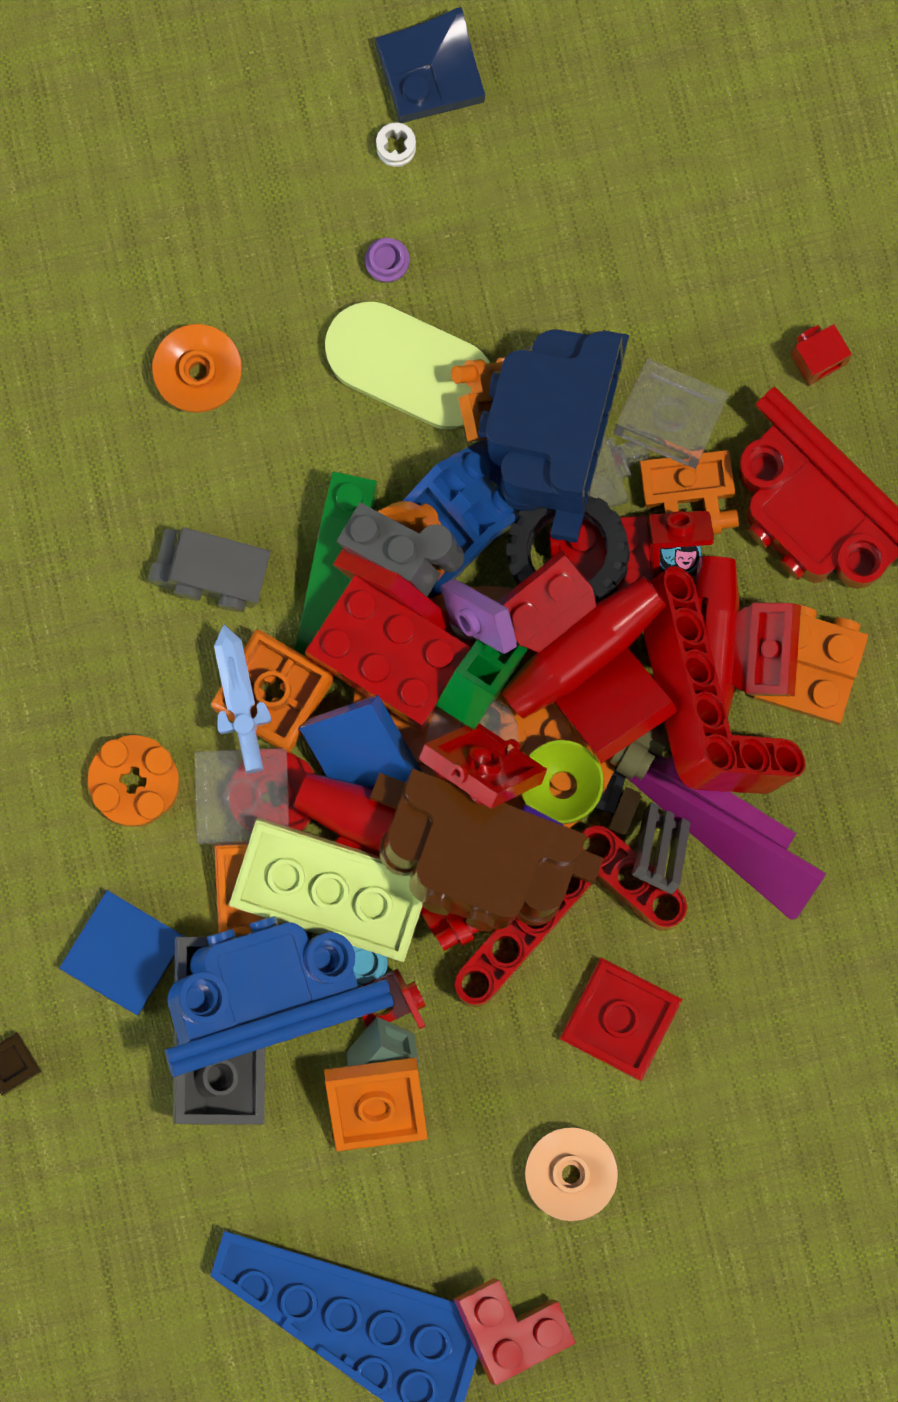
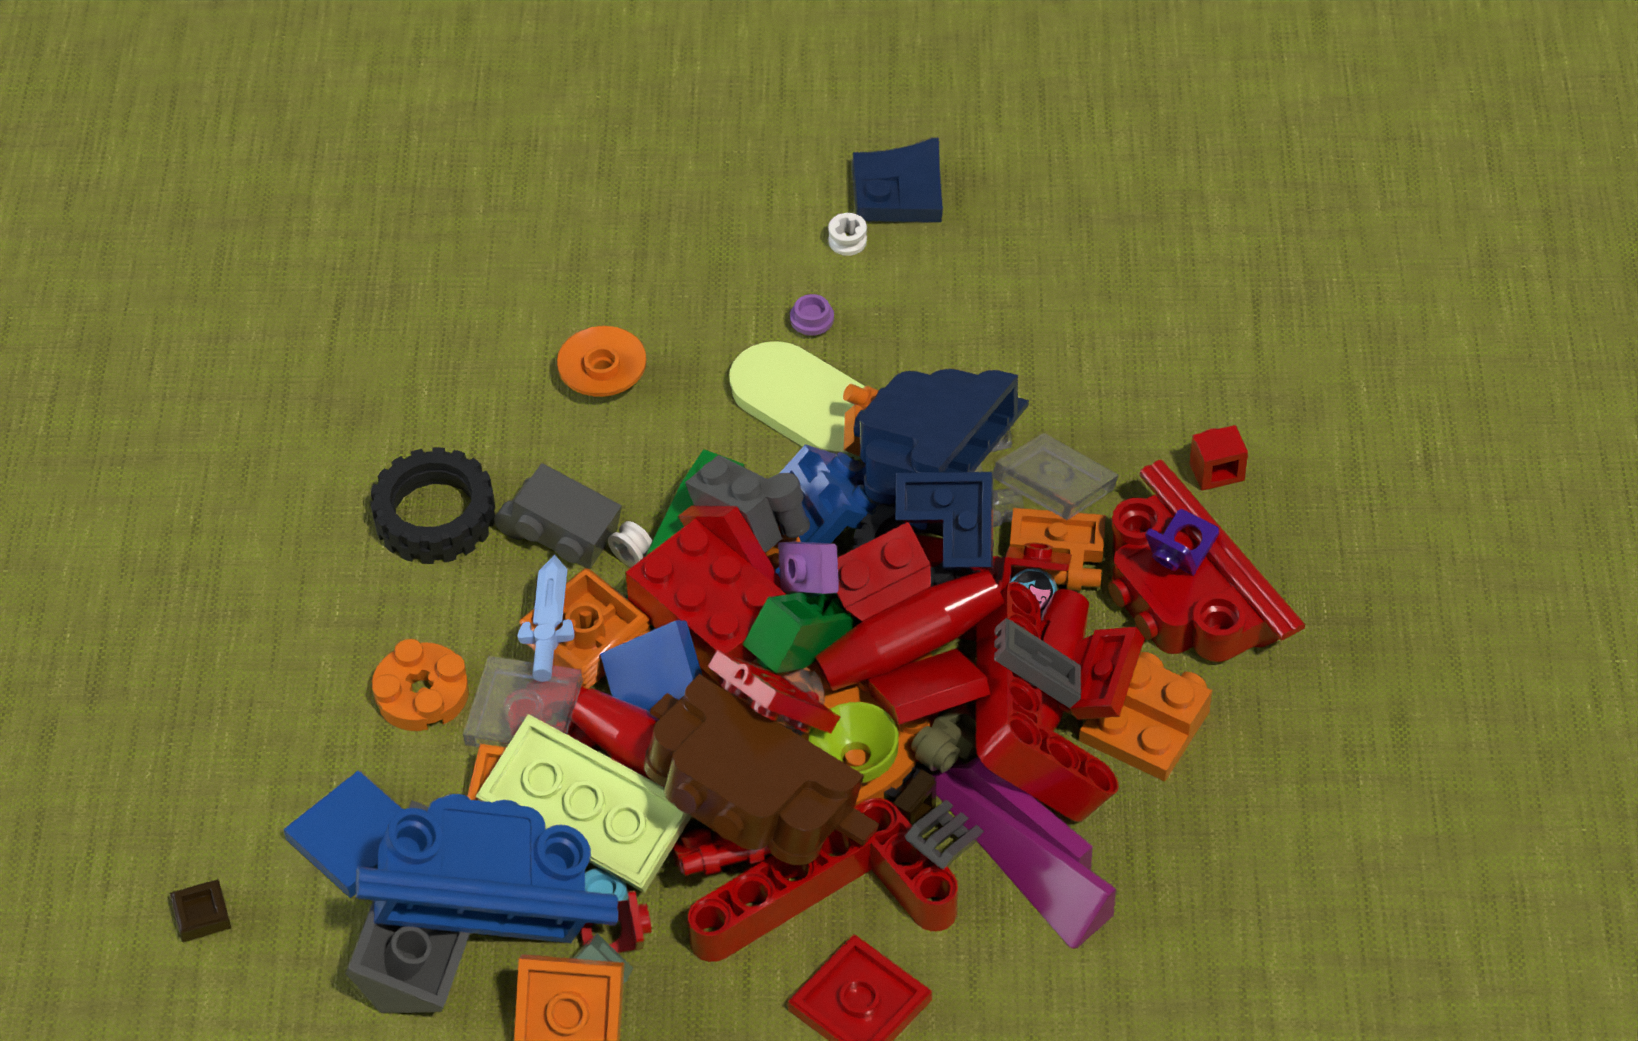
camera: 15 degrees right, 30 degrees down
none -> black tyre [370,447,496,564]
none -> white bush [608,521,653,567]
none -> dark blue plate [896,472,994,570]
none -> dark grey tile [994,618,1081,708]
none -> dark purple bracket [1145,509,1219,576]

